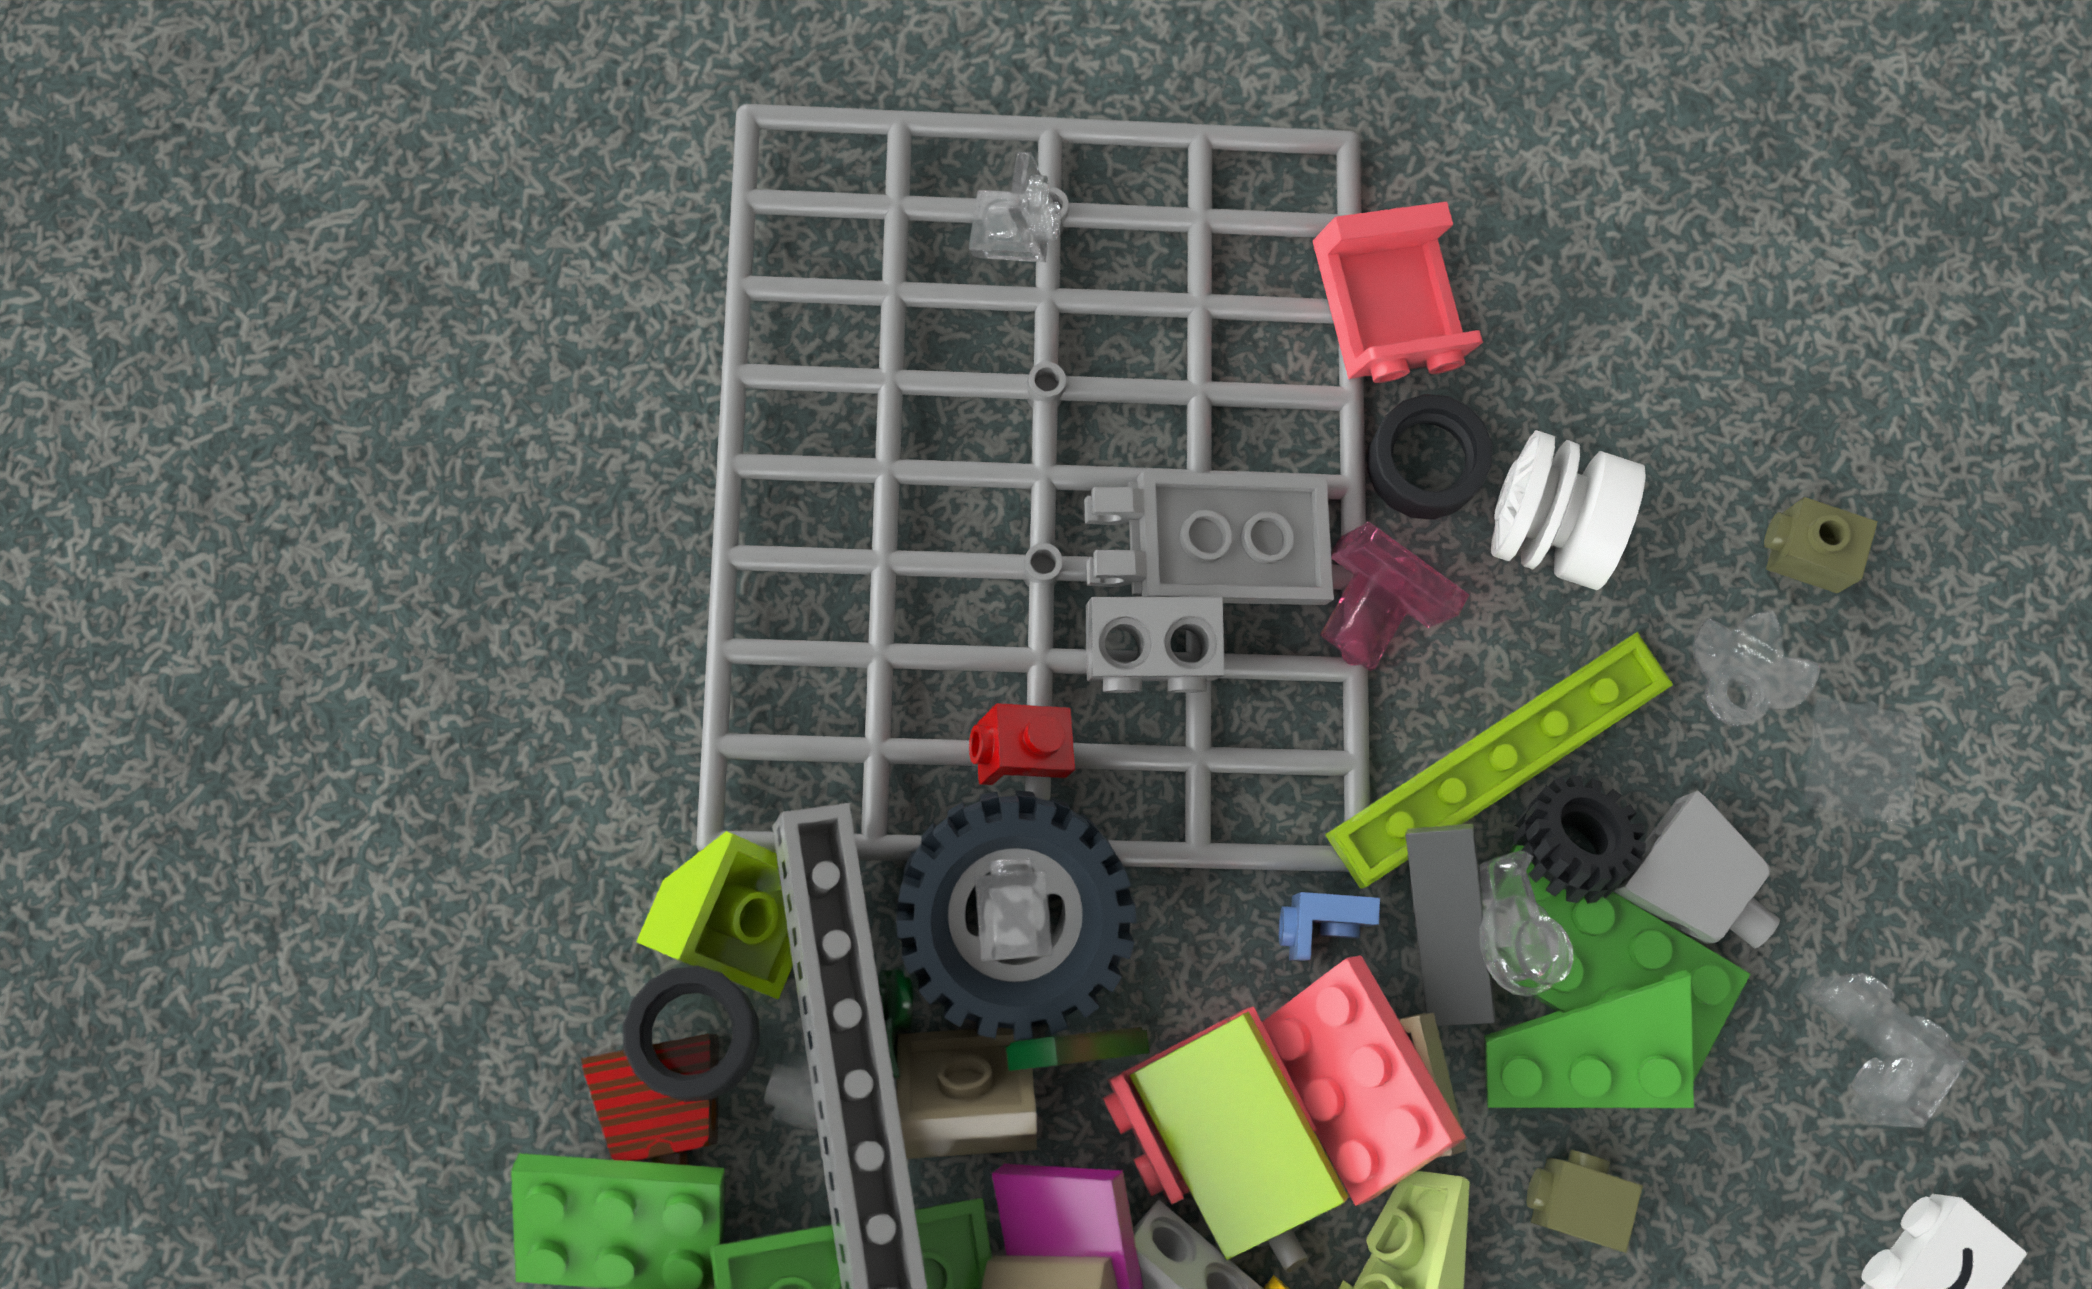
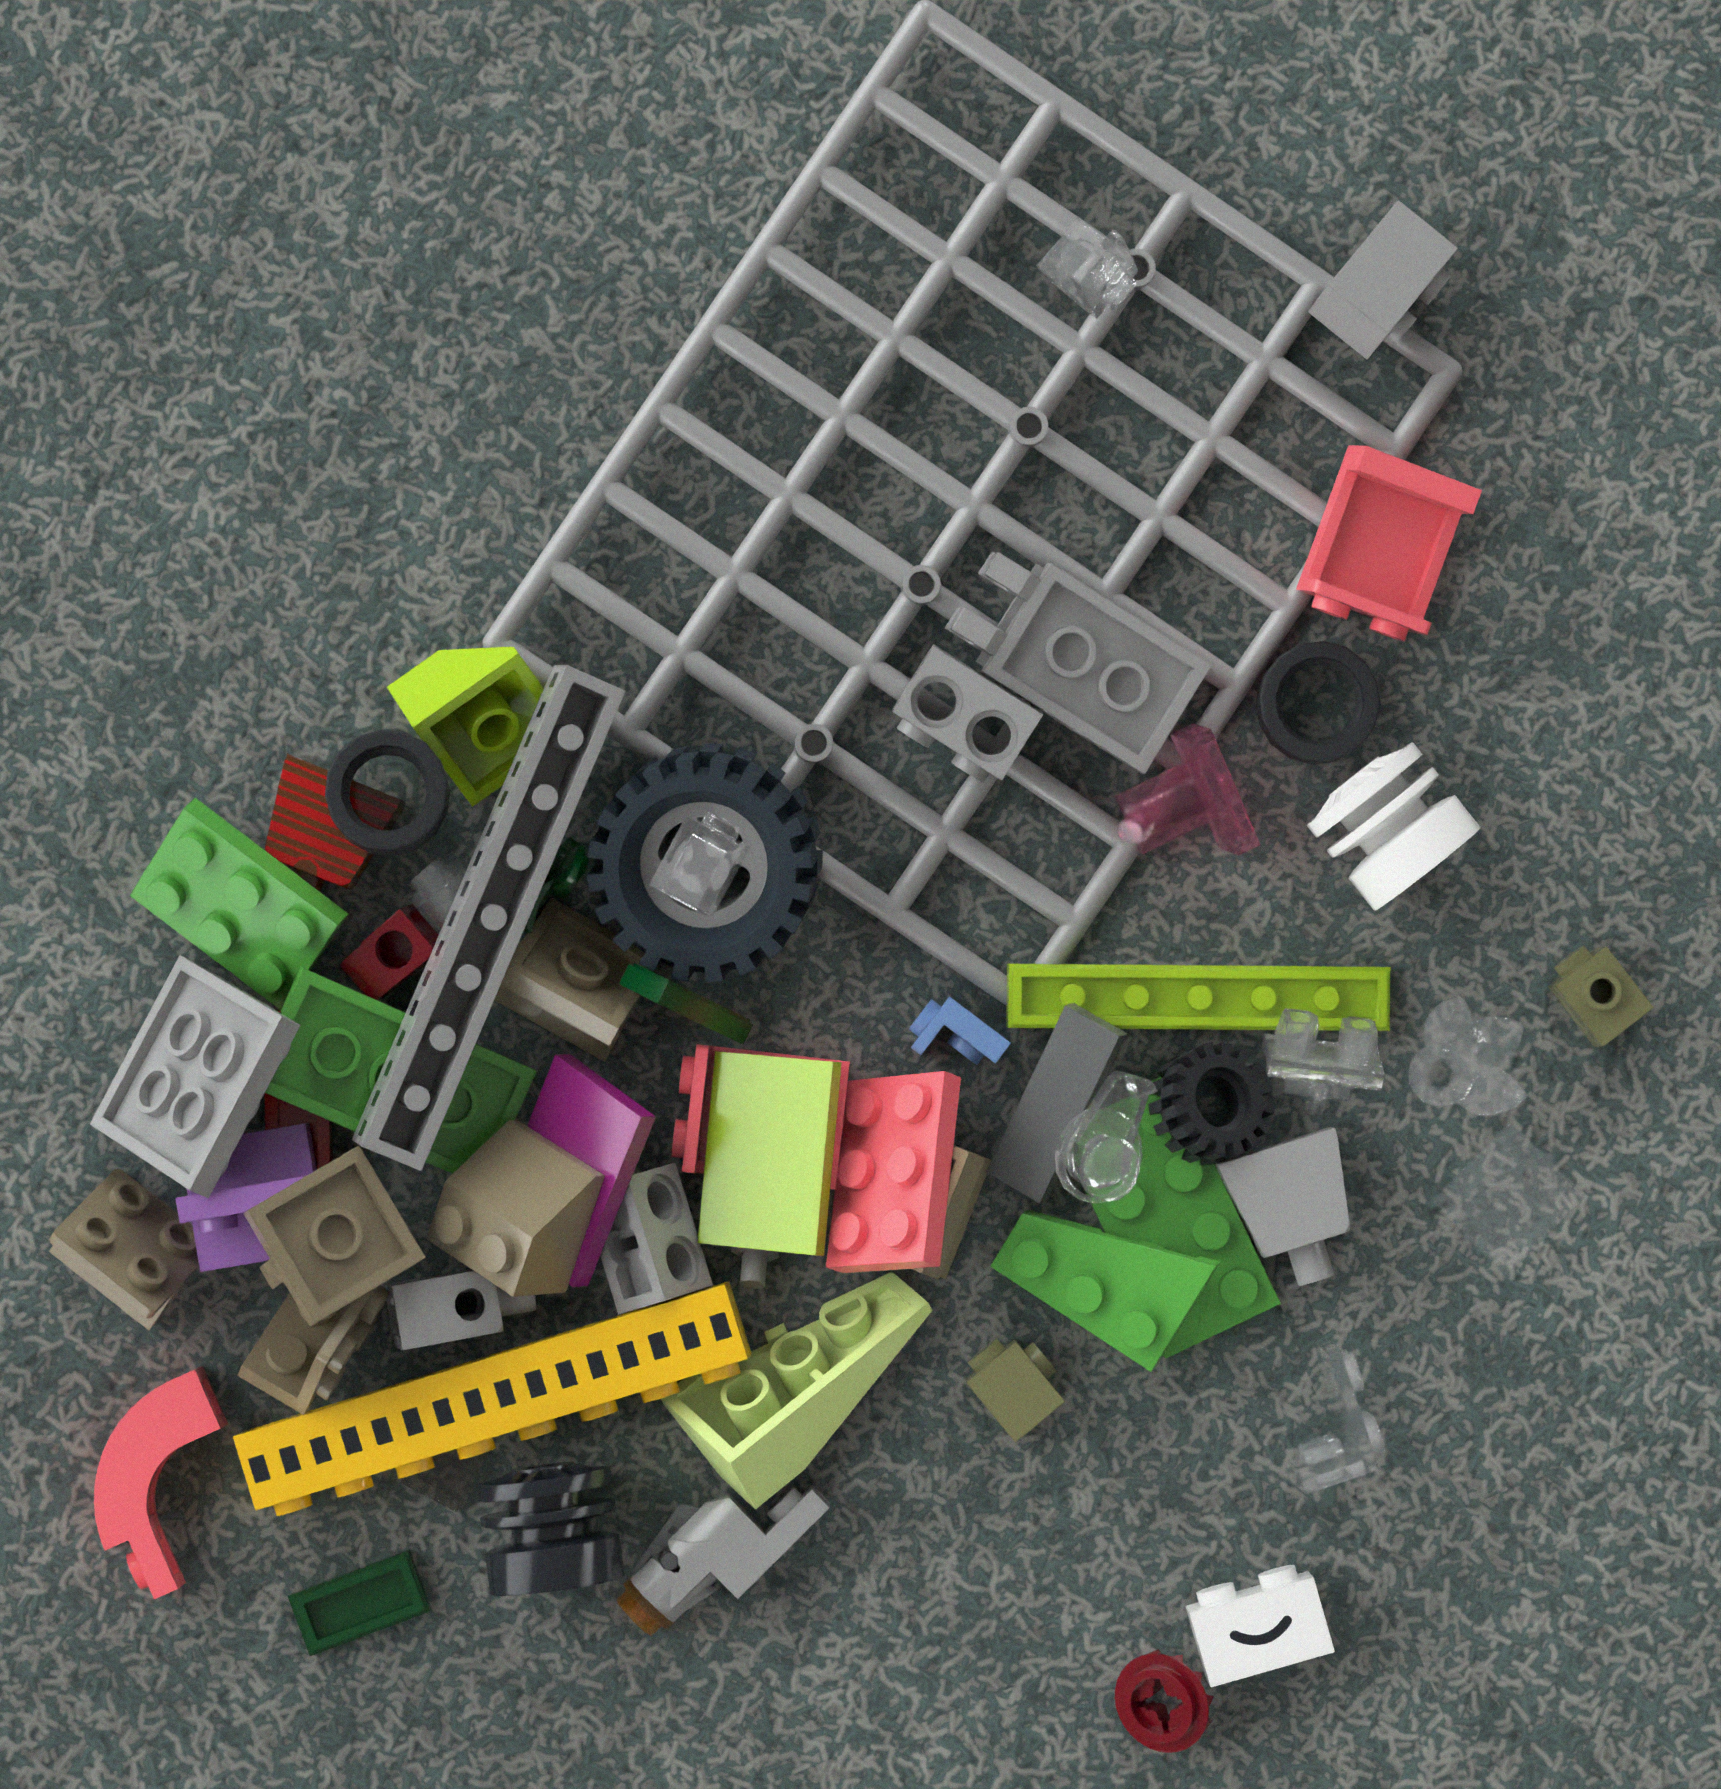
camera: 40 degrees right, 10 degrees up
red bracket [969,703,1075,785] -> none
none -> dark red leg [340,902,440,1001]
none -> clear hips [1261,1008,1385,1116]
none -> light grey brick [1308,200,1458,360]

